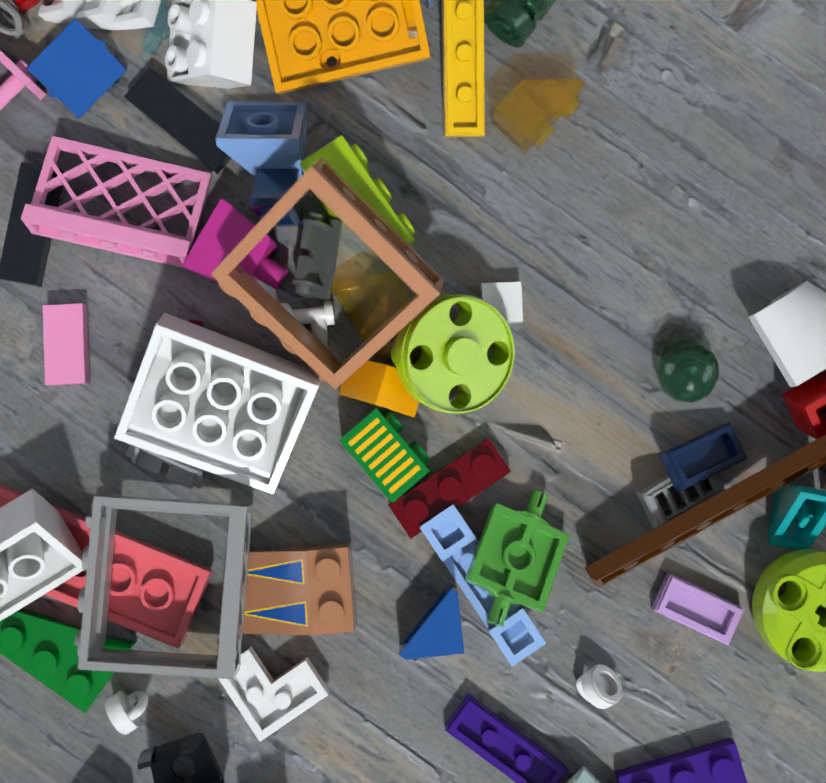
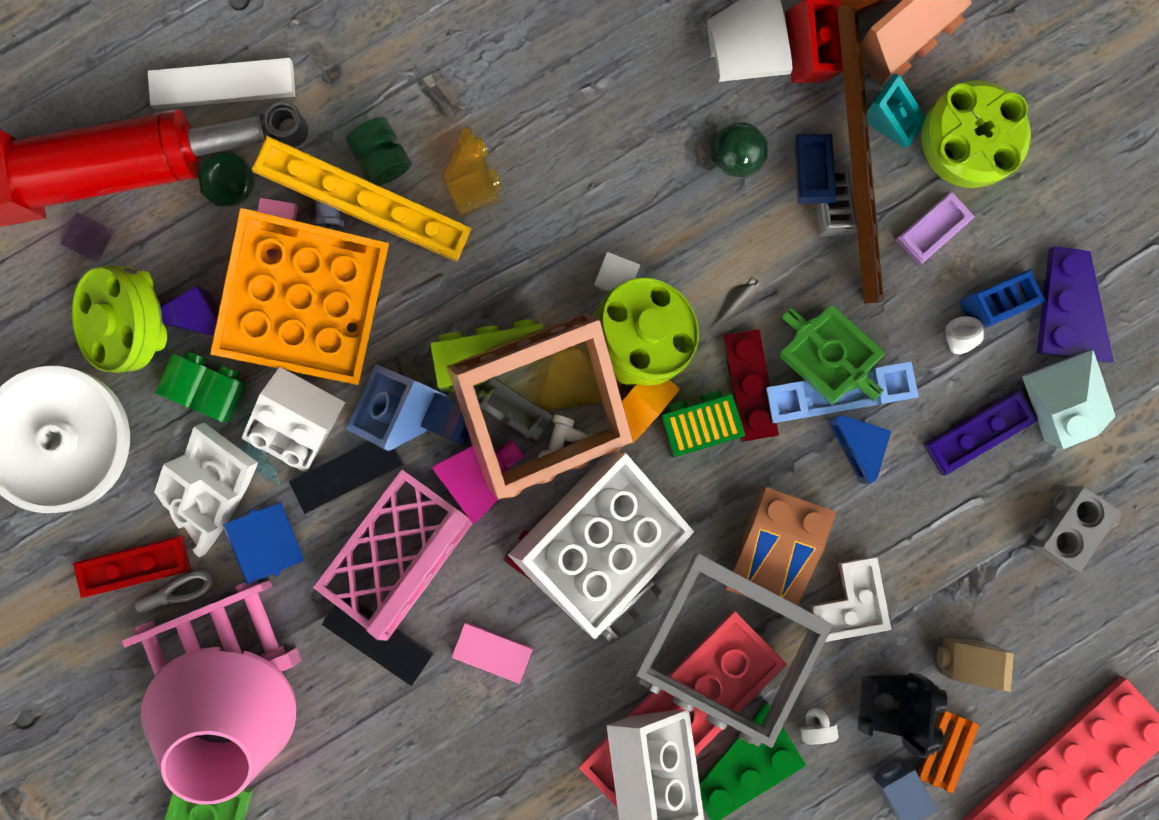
camera: 65 degrees left, 0 degrees up
none -> blue slope [960,269,1046,329]

